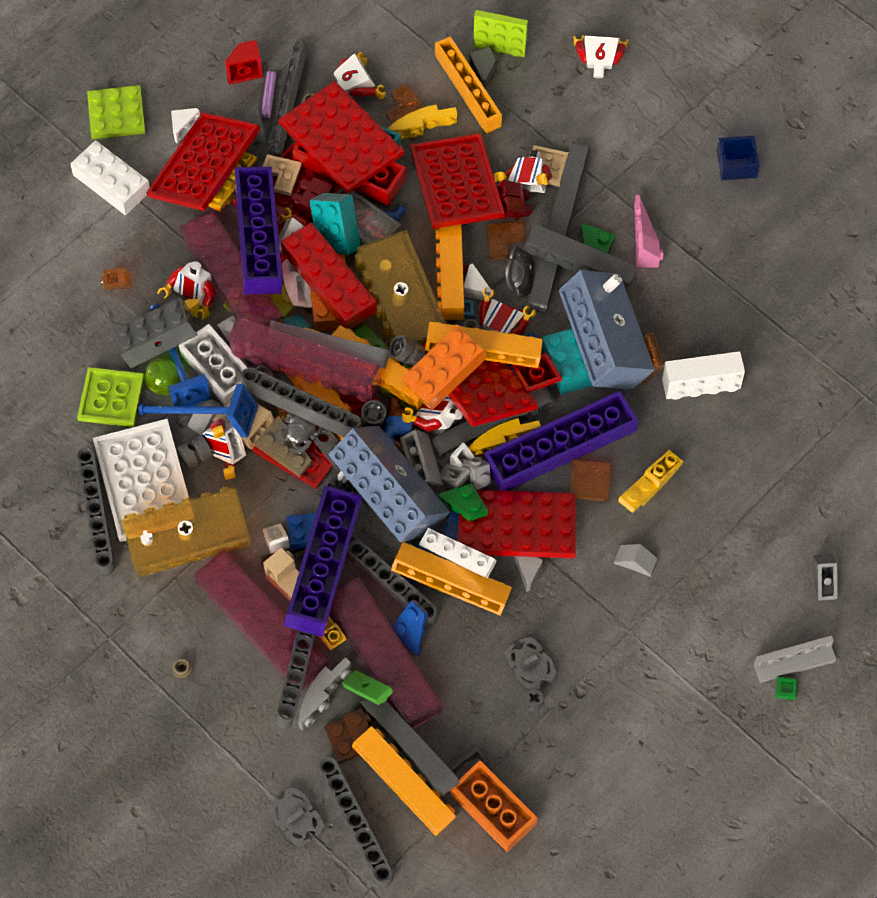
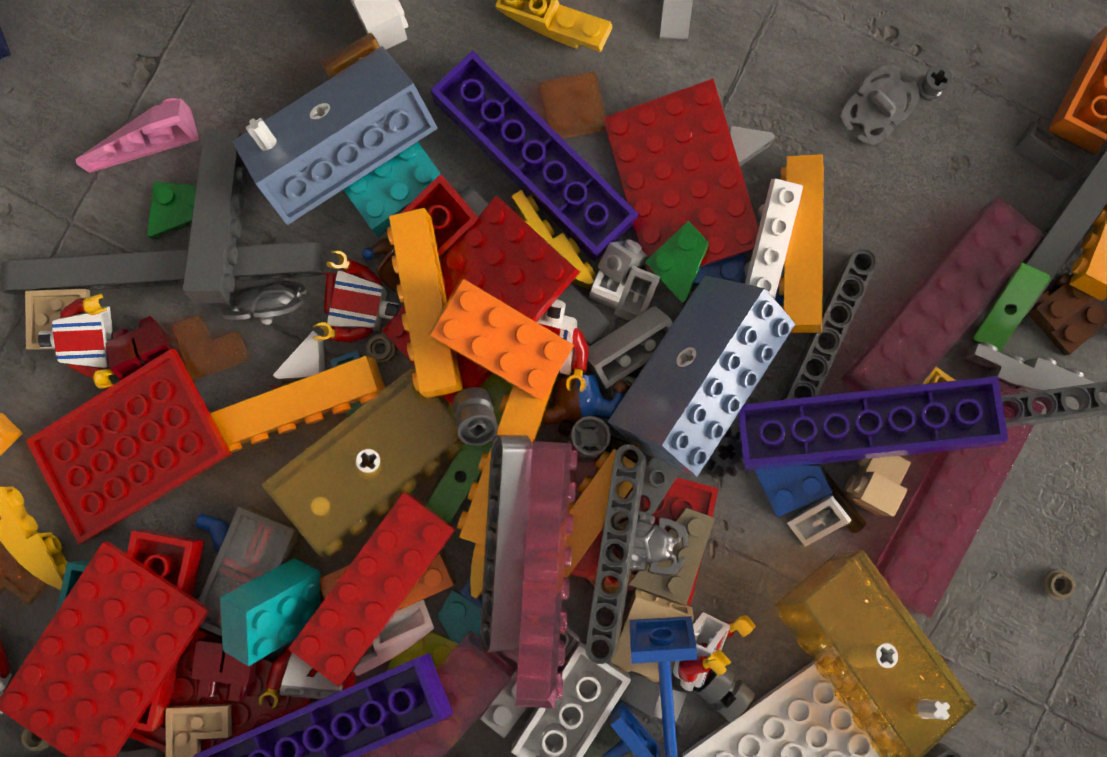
camera: 110 degrees left, 20 degrees up
blue wing [390,600,428,655] -> none

